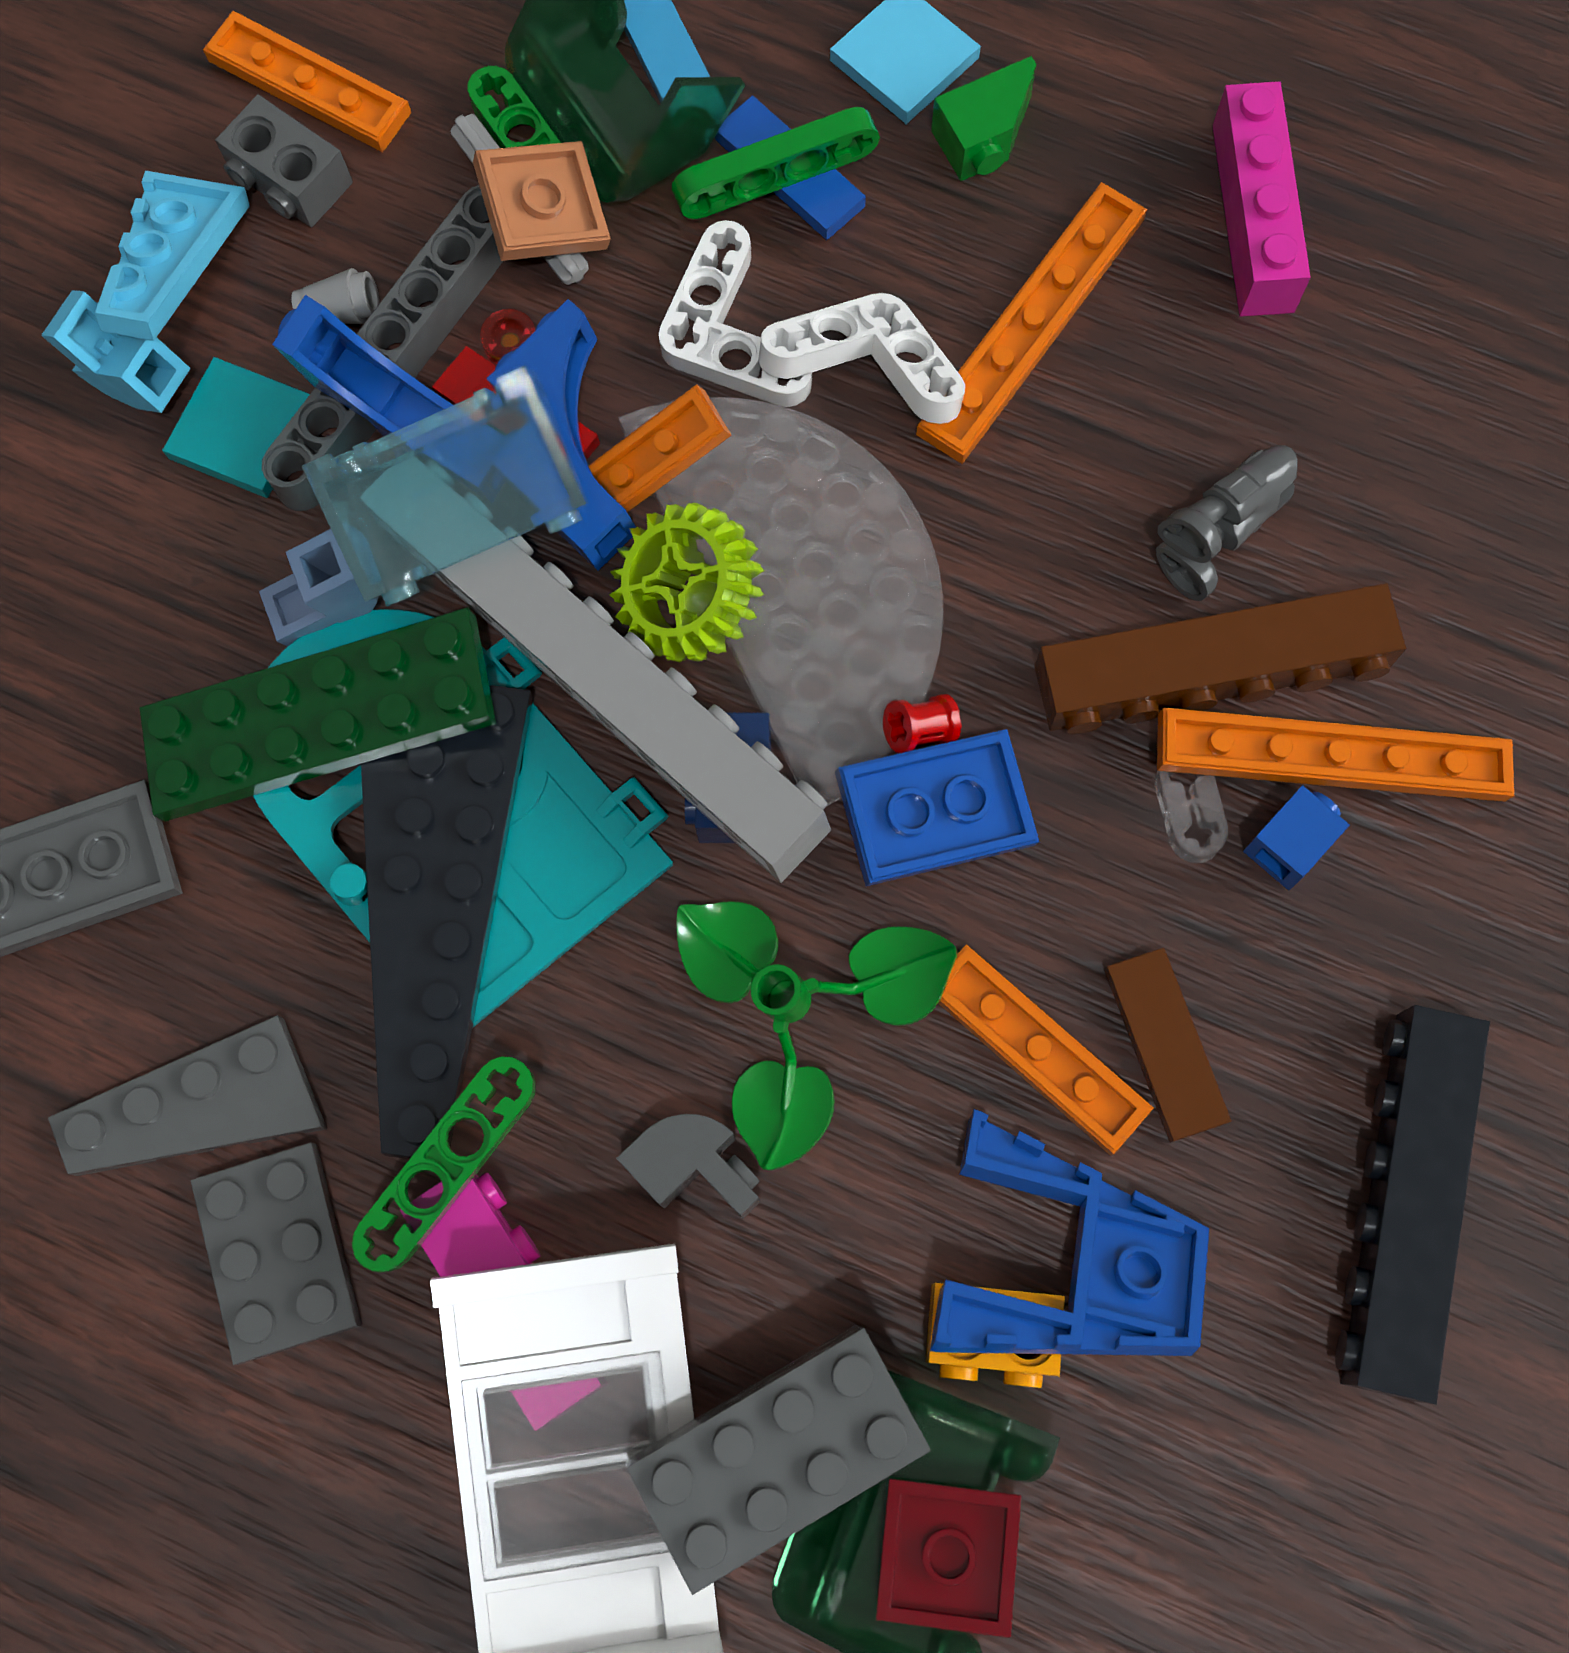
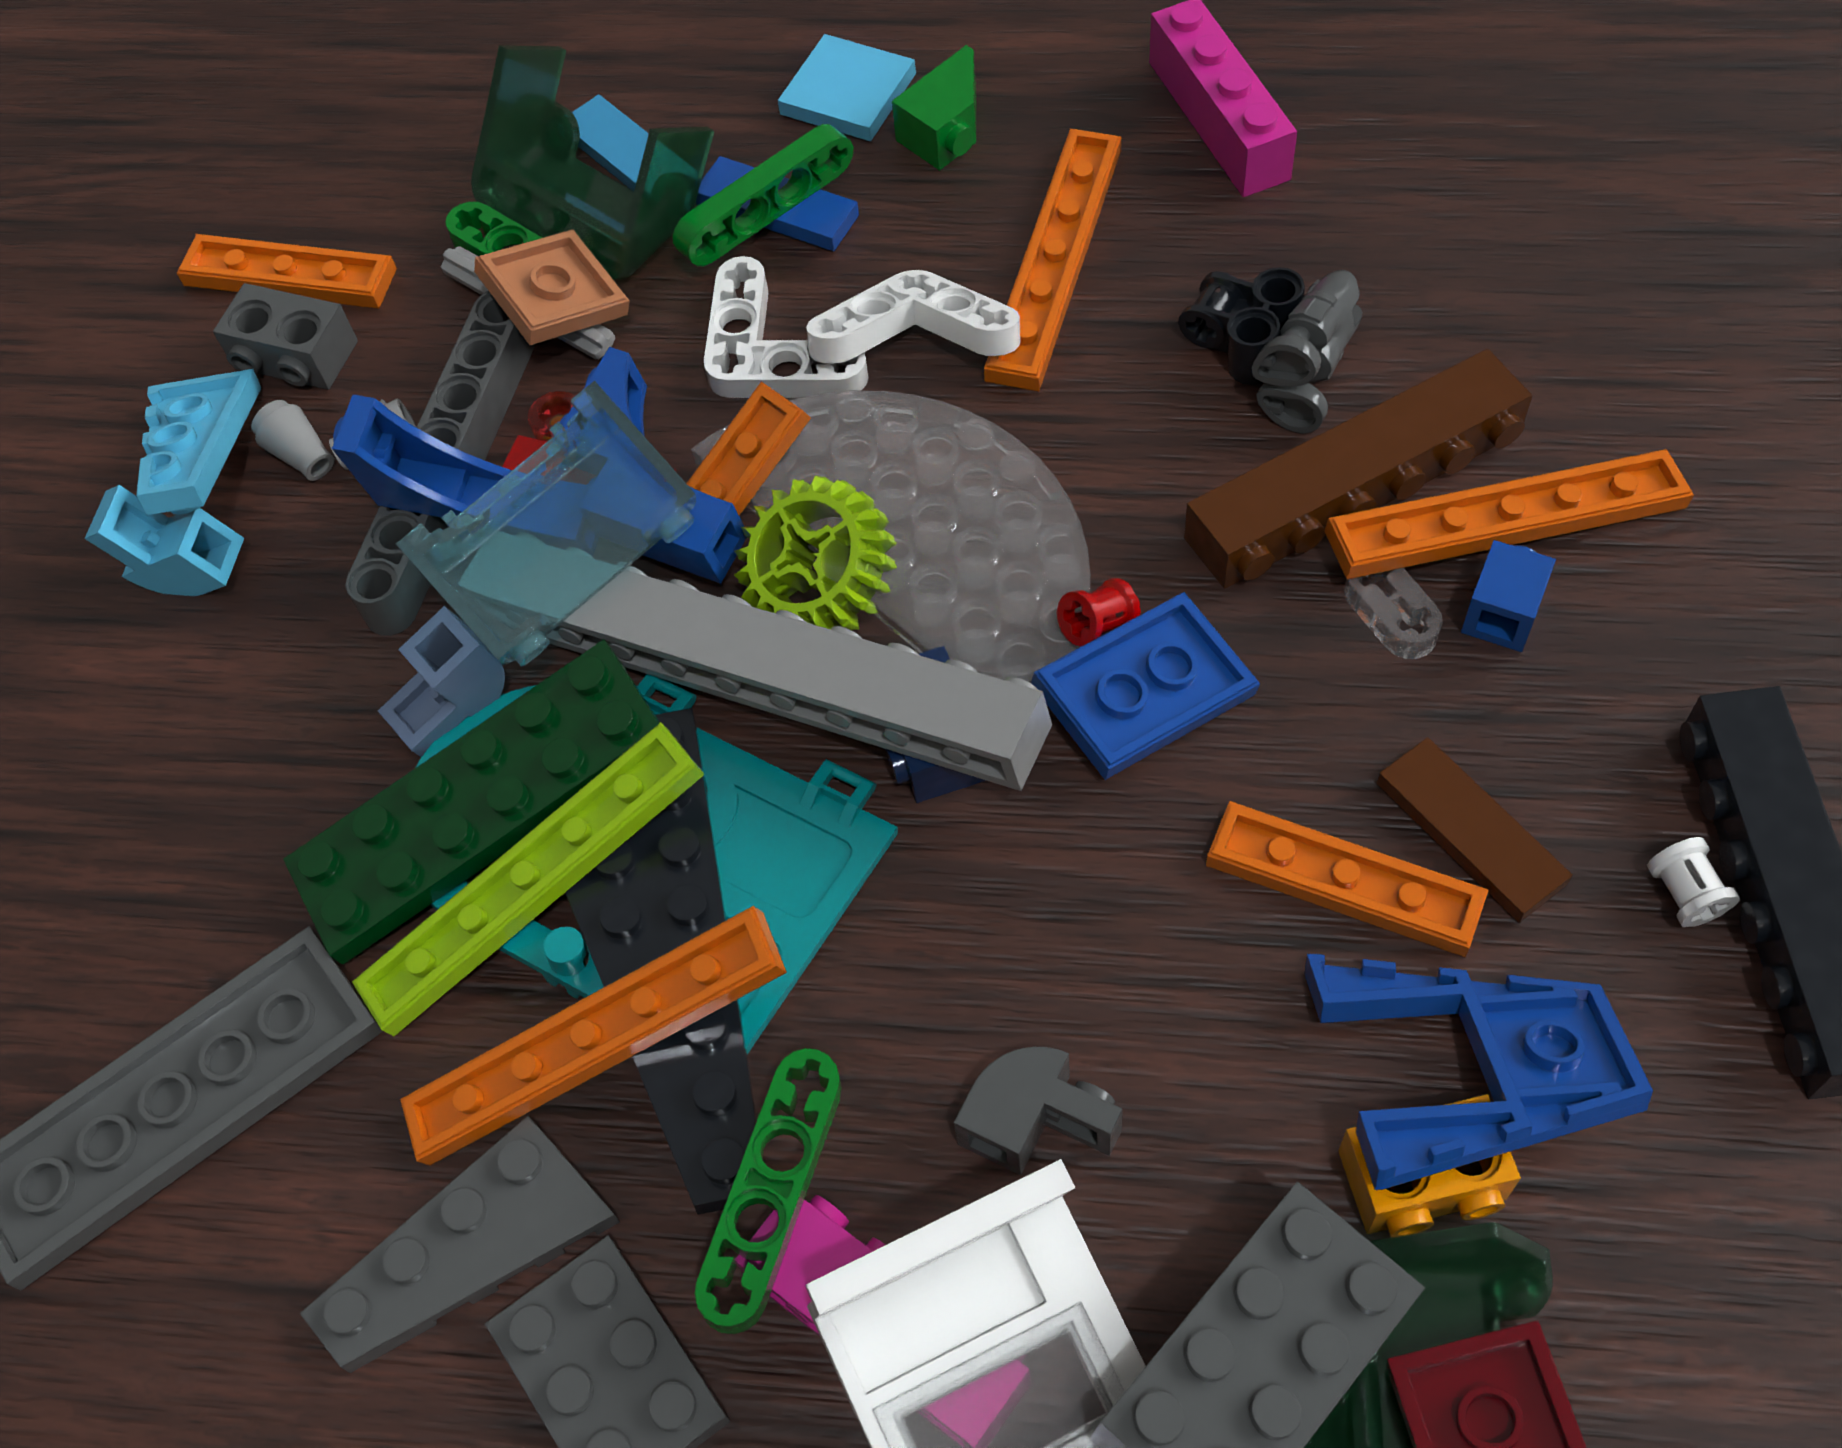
camera: 15 degrees left, 15 degrees down
teal tile [162,357,310,499] -> none
green plant [677,901,957,1171] -> none
none -> light grey cone [251,400,334,481]
none -> lime tile [352,722,705,1037]
none -> orange tile [400,905,787,1166]
none -> black piece [1178,267,1305,385]
none -> white bush [1647,837,1740,928]

